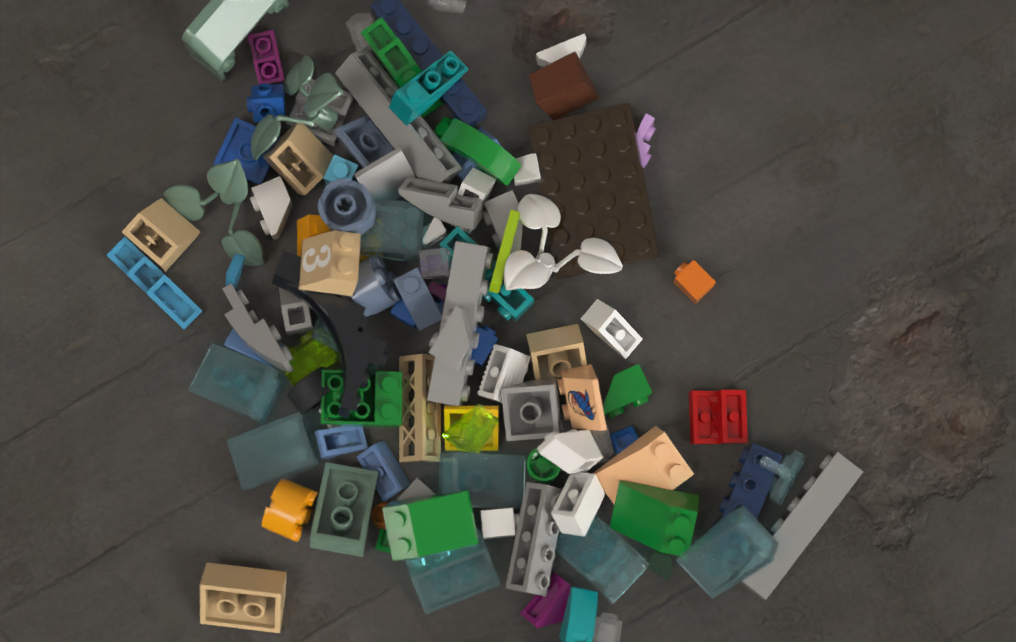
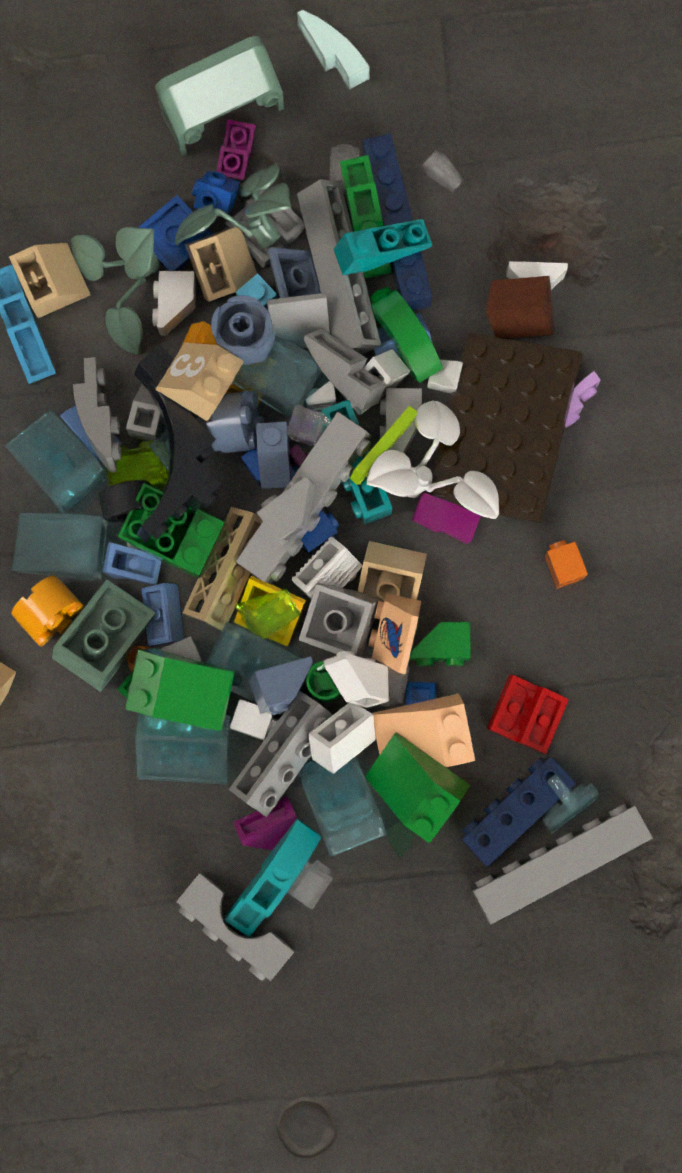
camera: 25 degrees right, 0 degrees up
dark azure tile [225,254,245,289] -> none
white slope [581,299,642,359] -> none
clear light blue slope [677,506,779,599] -> none
none -> sand blue slope [249,656,313,715]
none -> magenta slope [412,493,481,544]

